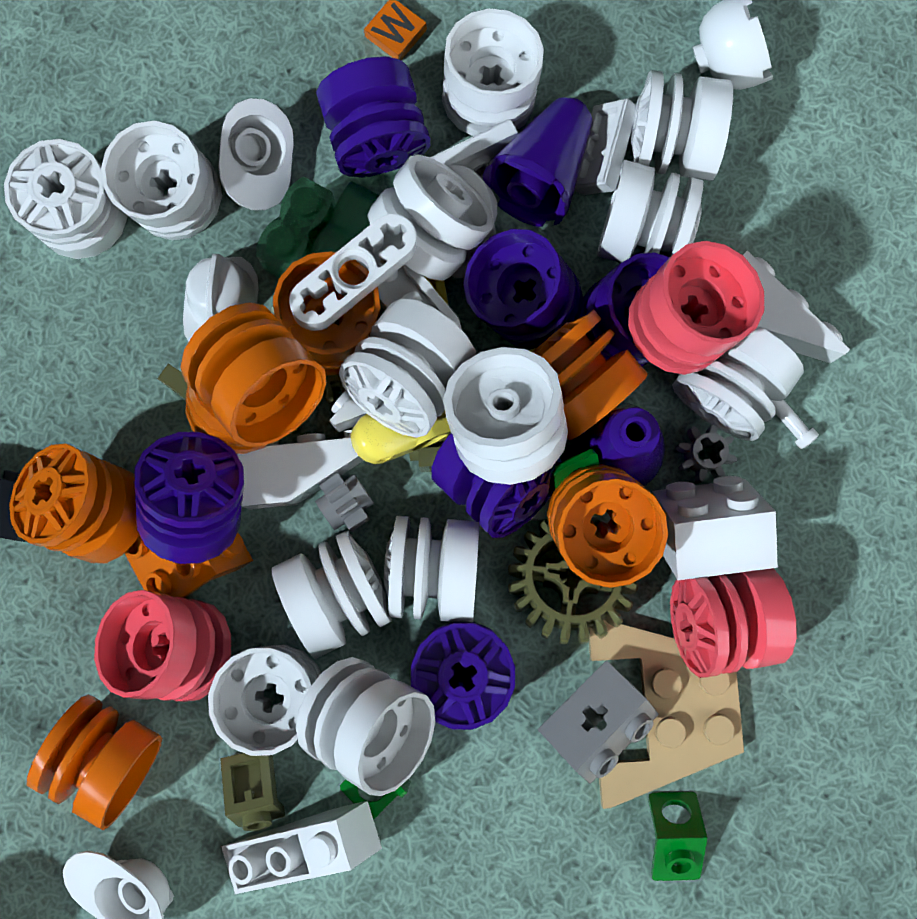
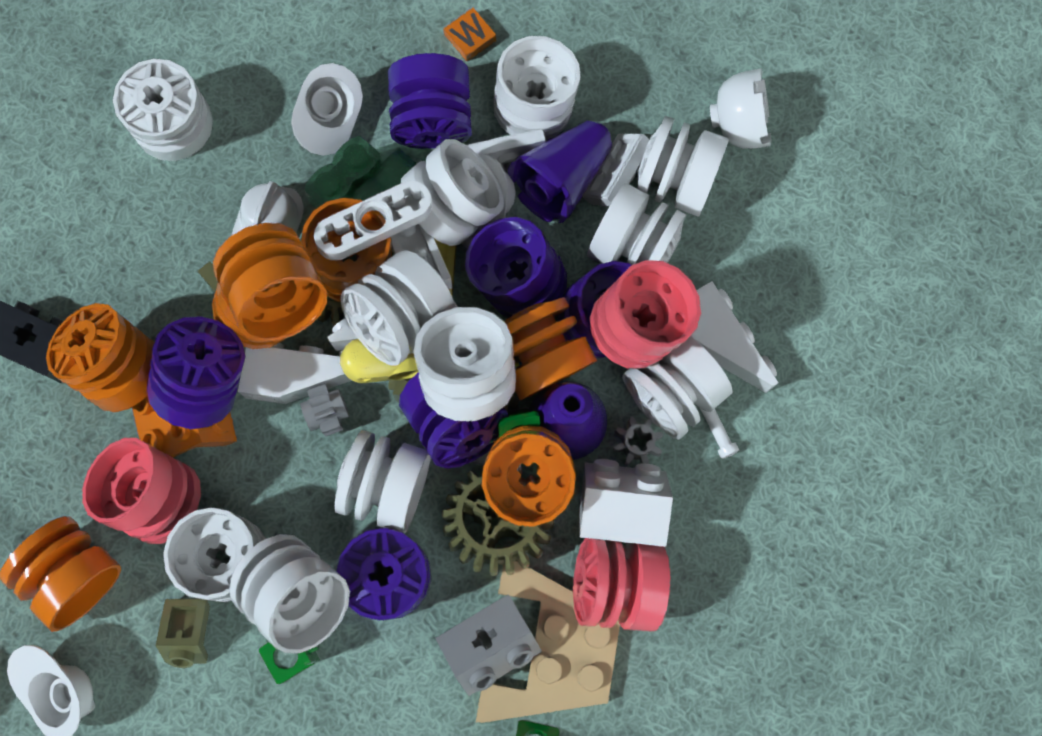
camera: 10 degrees right, 5 degrees down
white wheel [101,121,222,240] -> none
white slope [222,801,382,894] -> none
white wheel [272,531,392,659] -> none

